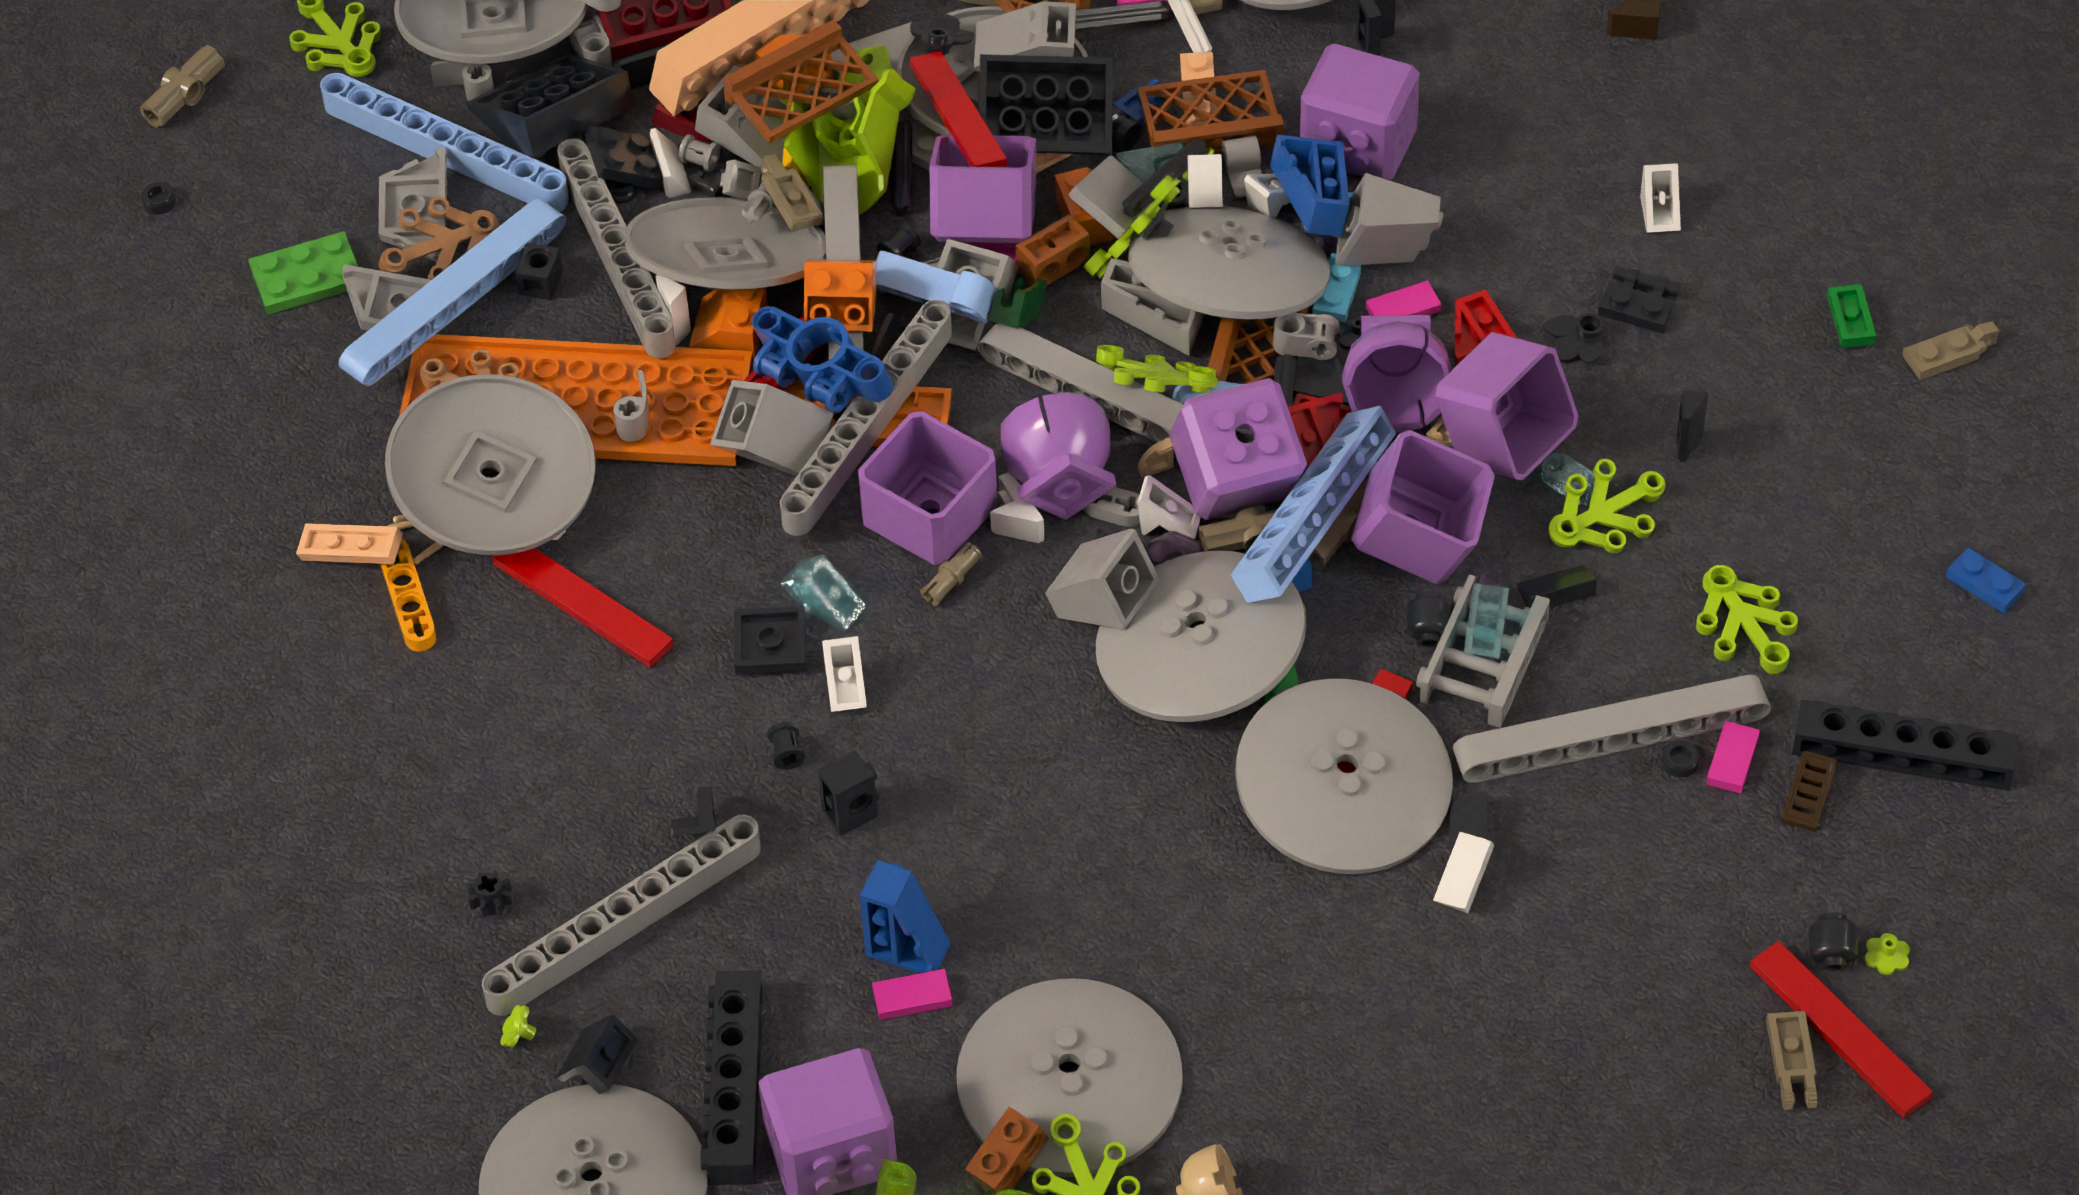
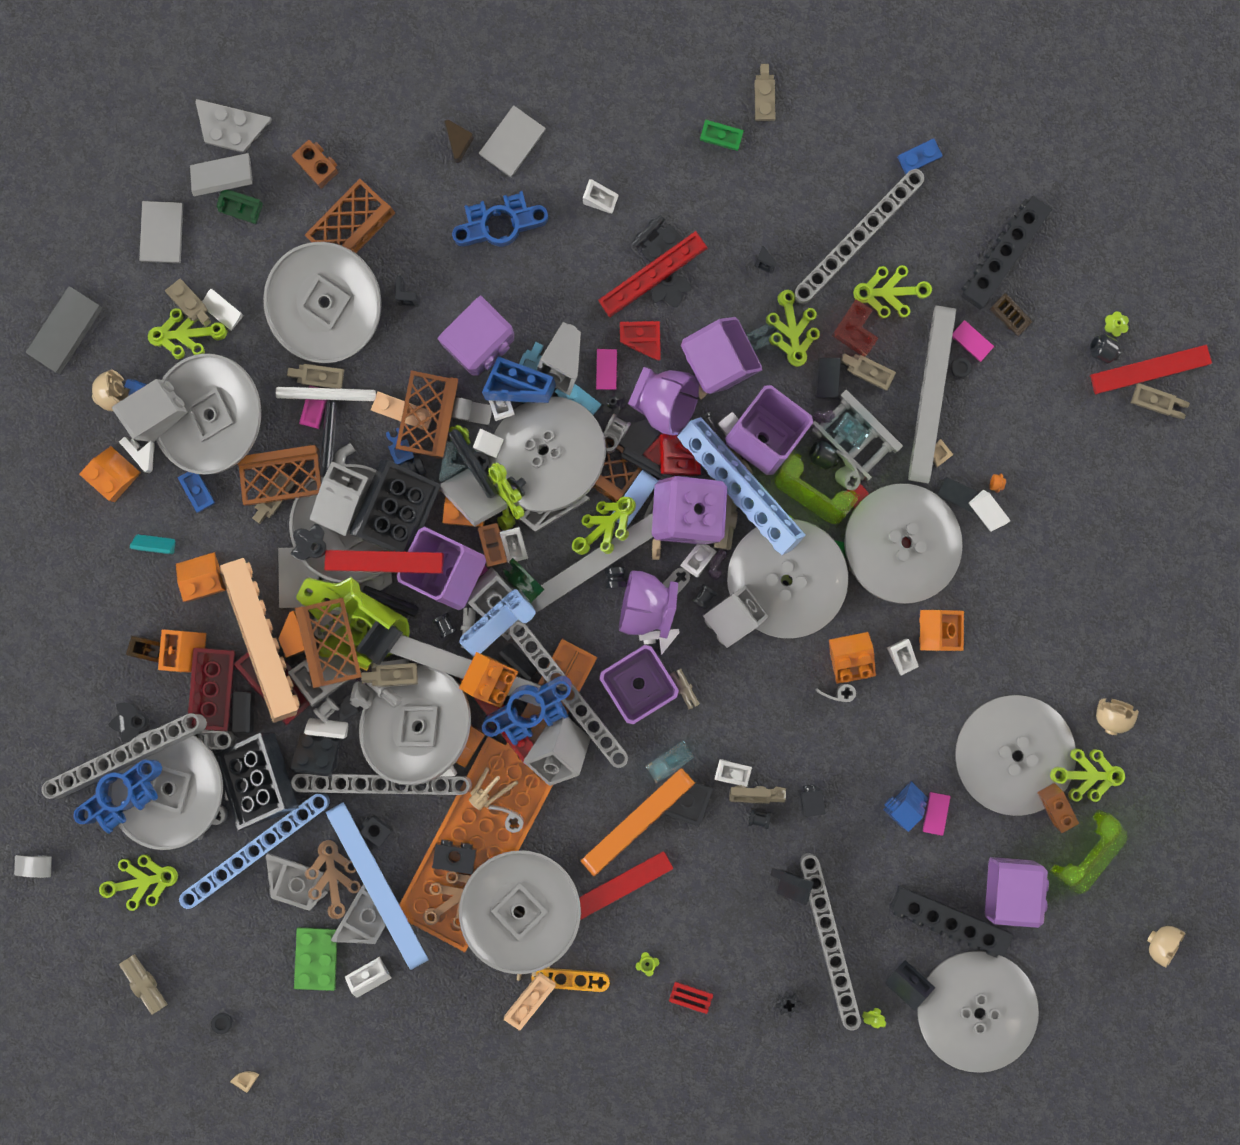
camera: 70 degrees left, 35 degrees up
none -> tan tile [230,1071,259,1093]
none -> light grey arm [333,443,355,465]
none -> white slope [345,957,391,997]
none -> black panel [356,621,403,665]
none -> black brick [432,840,477,874]
none -> blue piece [452,191,548,247]
none -> tan plant [468,768,518,810]
none -> light grey tile [479,105,546,178]
none -> white slope [500,527,528,563]
none -> orange beam [580,768,695,876]
none -> red tile [598,231,708,317]
none -> lime plate [636,952,659,976]
none -> red tile [669,981,713,1014]
none -> dark tan hinge [729,785,786,804]
none -> clear neon green windscreen [775,450,860,524]
none -> light grey beam [794,169,924,304]
none -> light grey panel [816,684,856,702]
none -> orange slope [829,632,876,684]
none -> clear red brick [832,299,878,357]
none -> light grey panel [835,450,860,490]
none -> dark tan hinge [841,353,896,391]
none -> white slope [887,639,919,675]
none -> orange slope [919,610,964,651]
none -> tan tile [933,439,953,467]
none -> orange plate [990,473,1006,493]

